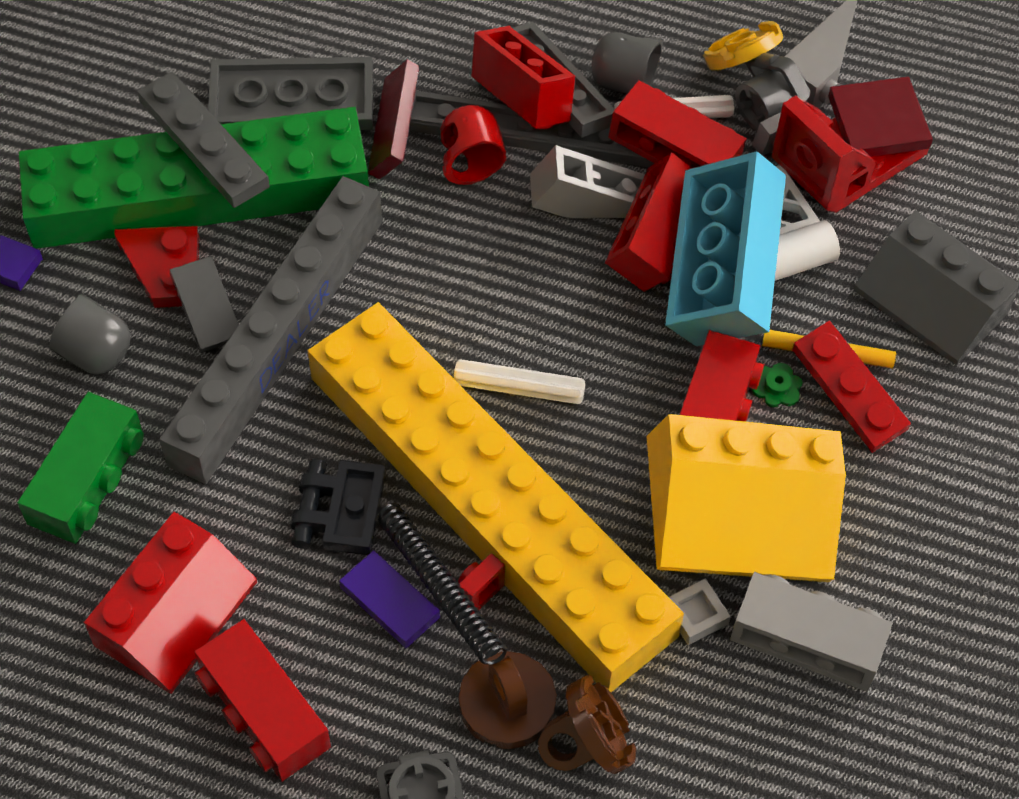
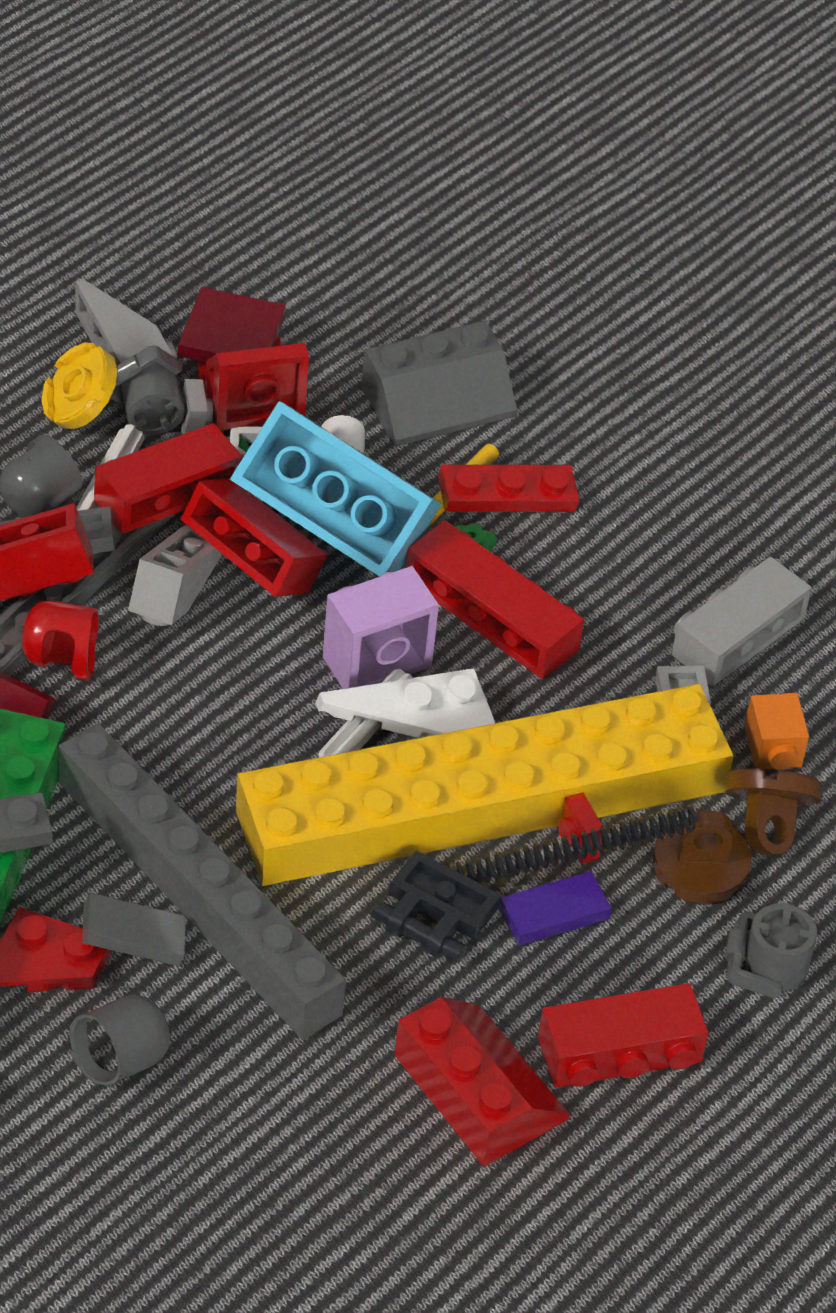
camera: 70 degrees left, 10 degrees down
green brick [17,392,144,544] -> none
yellow slope [647,414,846,582] -> none
none -> white wing [315,668,495,738]
none -> lavender brick [323,566,439,689]
none -> orange brick [744,693,809,770]

